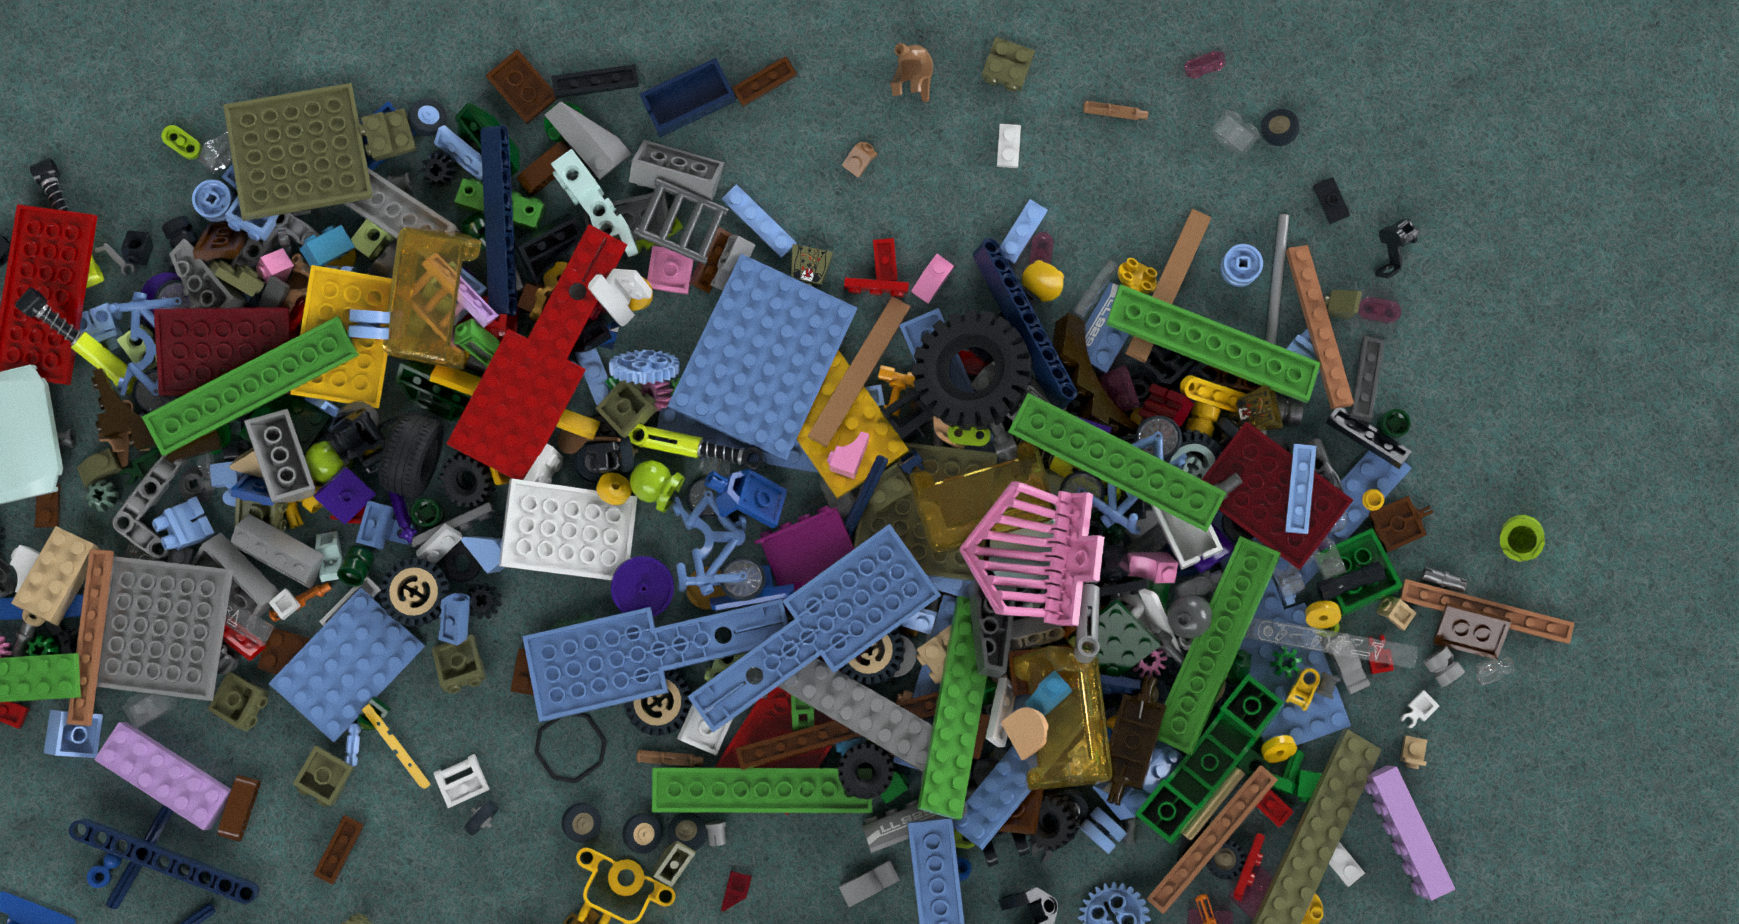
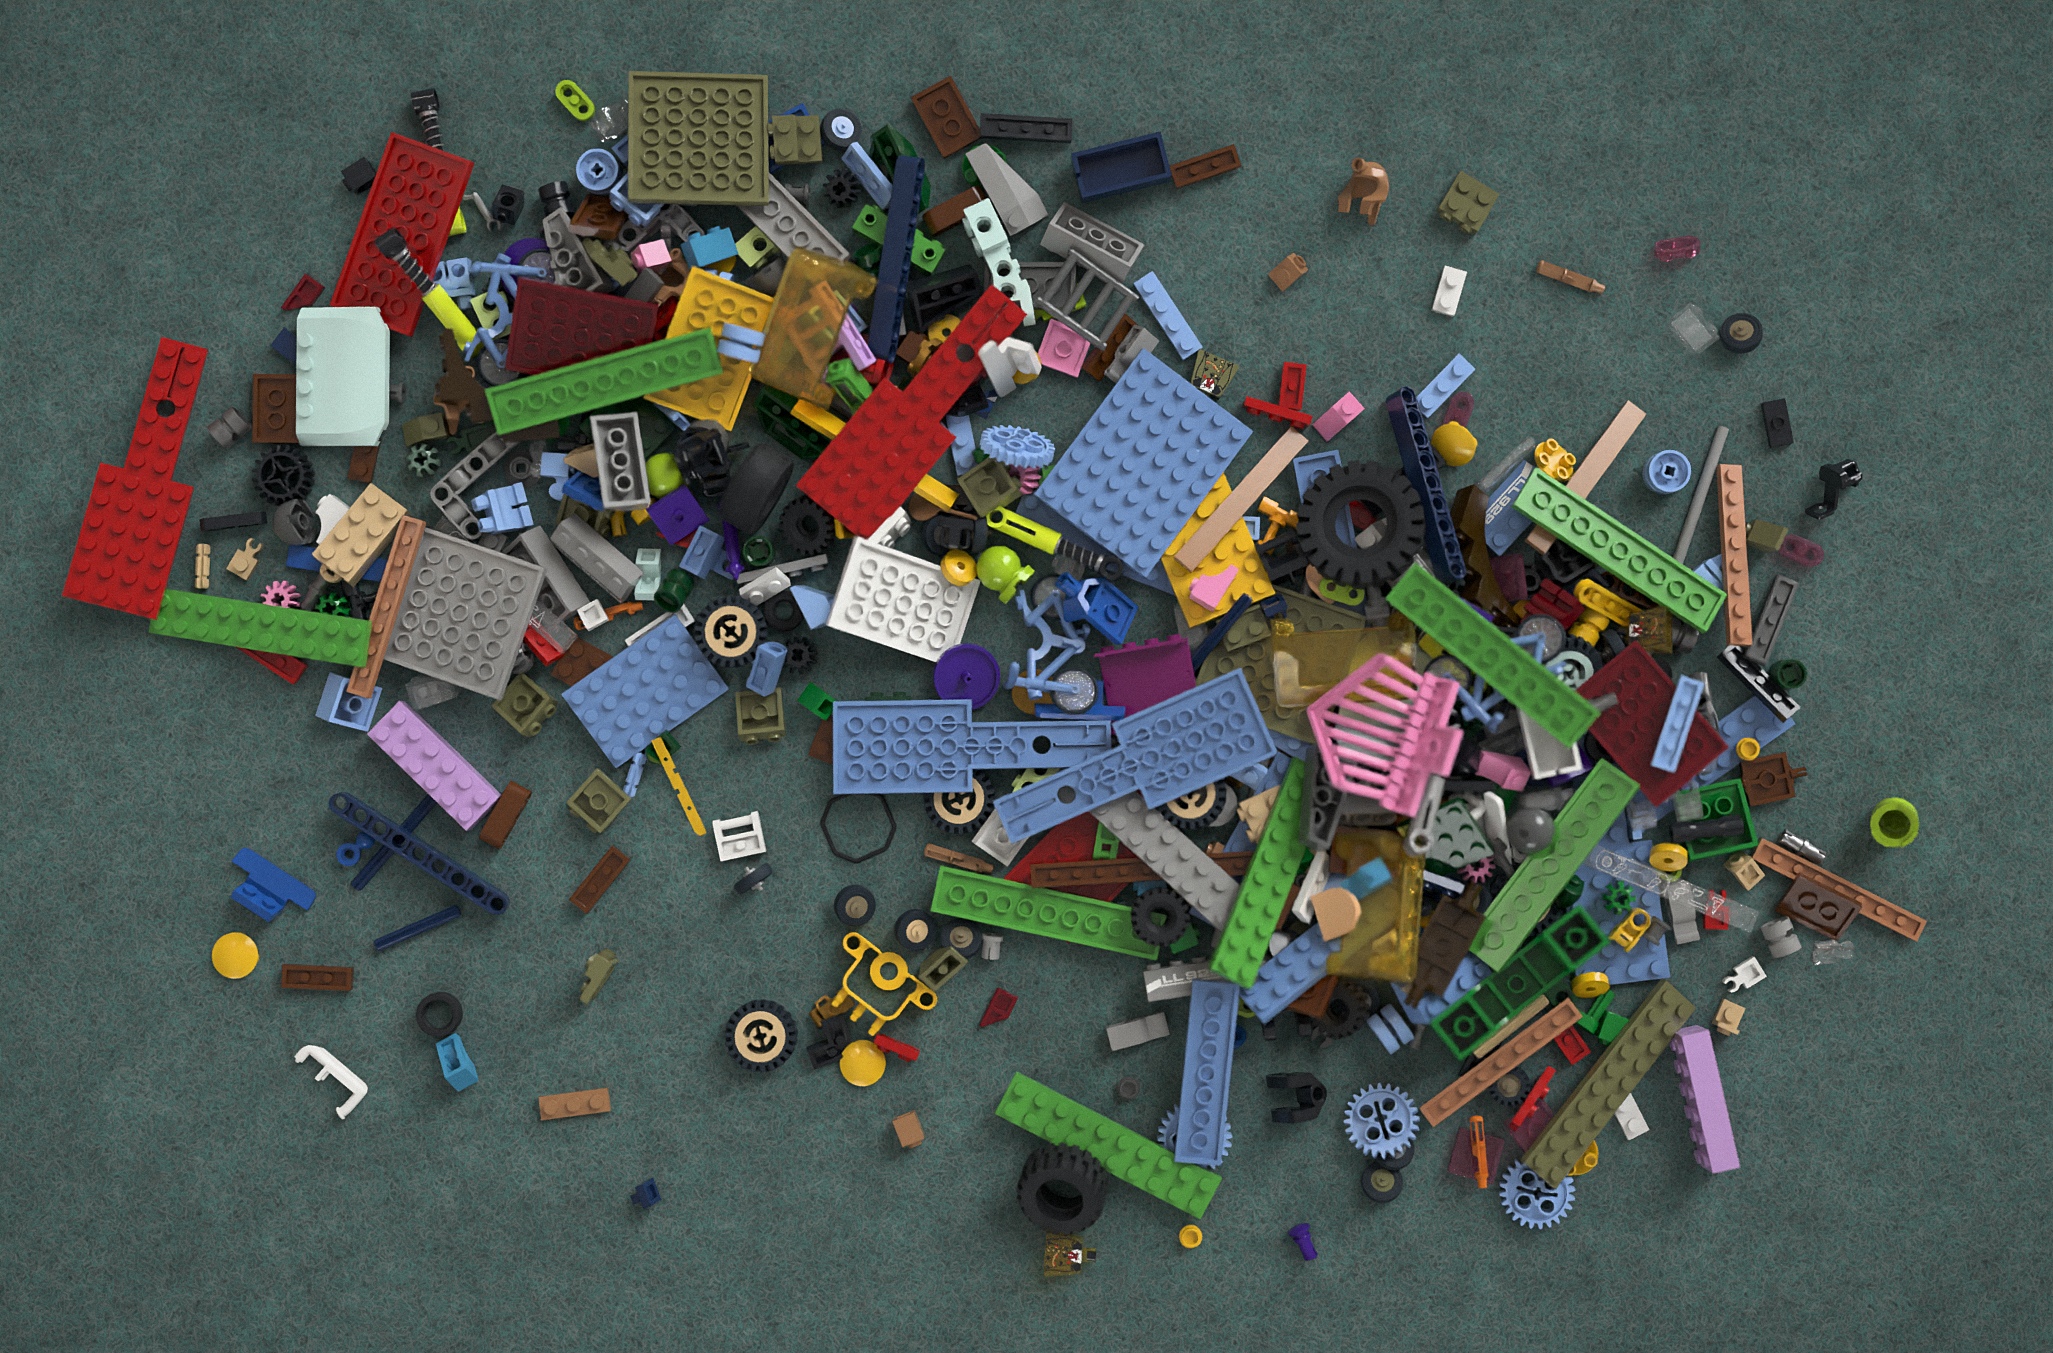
camera: 10 degrees right, 5 degrees up
none -> green brick [797,682,837,721]

